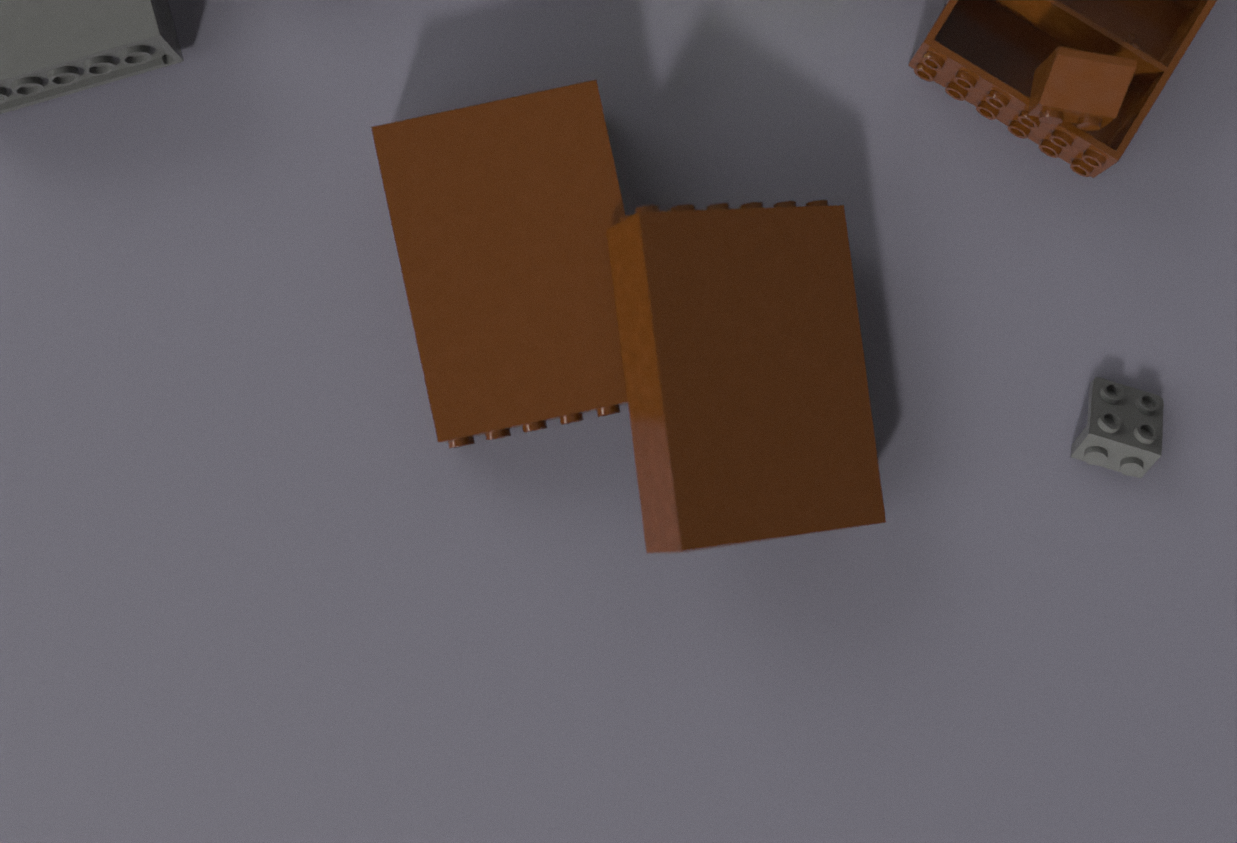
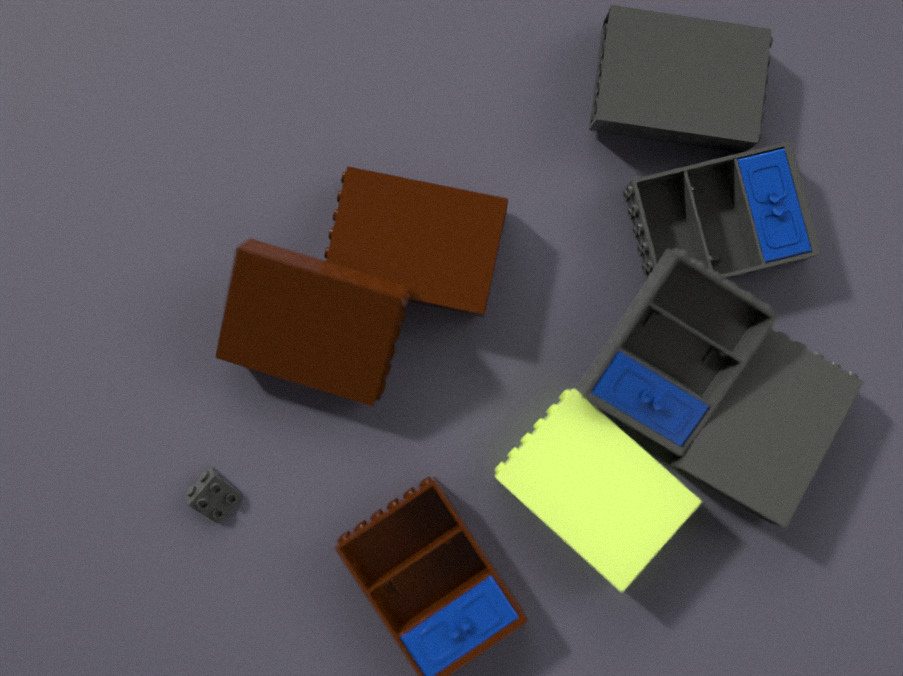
camera: 115 degrees right, 0 degrees up
reddish brown slope [1027,47,1137,131] -> none

